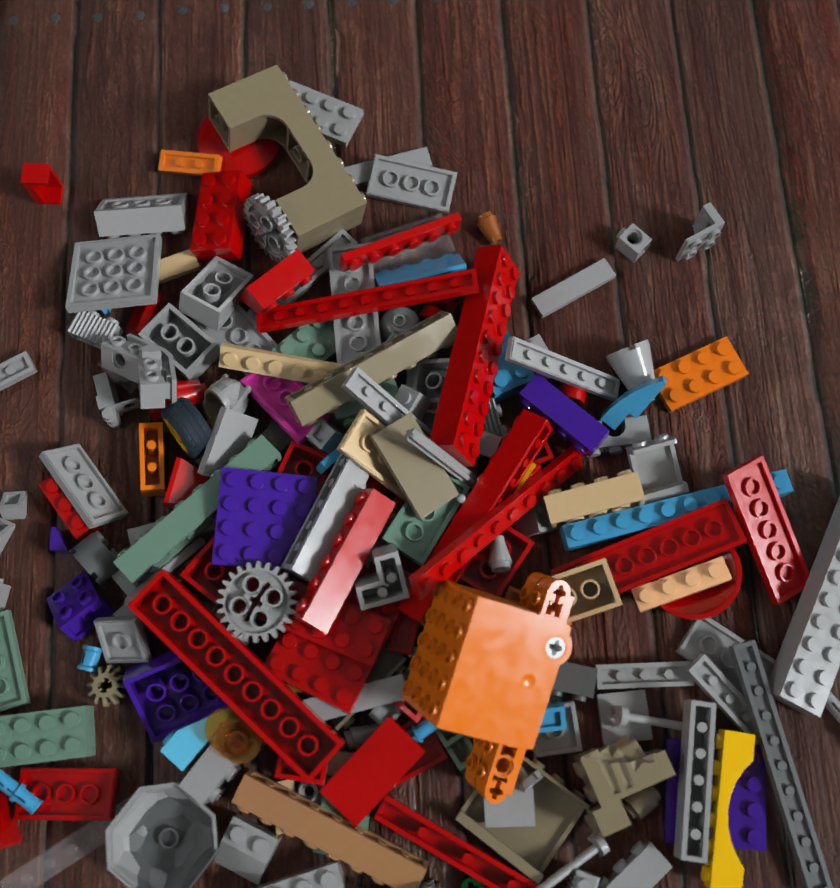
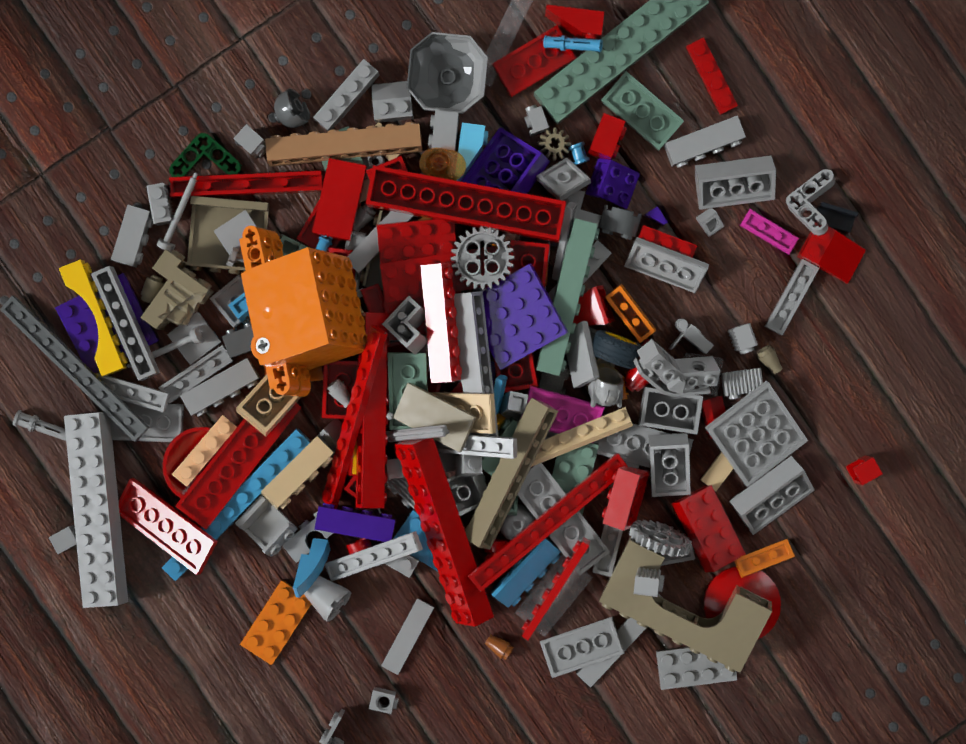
camera: 150 degrees right, 15 degrees up
none -> light grey brick [180,358,261,417]
none -> light grey brick [524,105,549,137]
none -> red brick [588,113,627,160]
none -> light grey brick [634,567,664,597]
none -> light grey brick [728,323,758,354]
none -> dark tan cone [757,345,783,374]

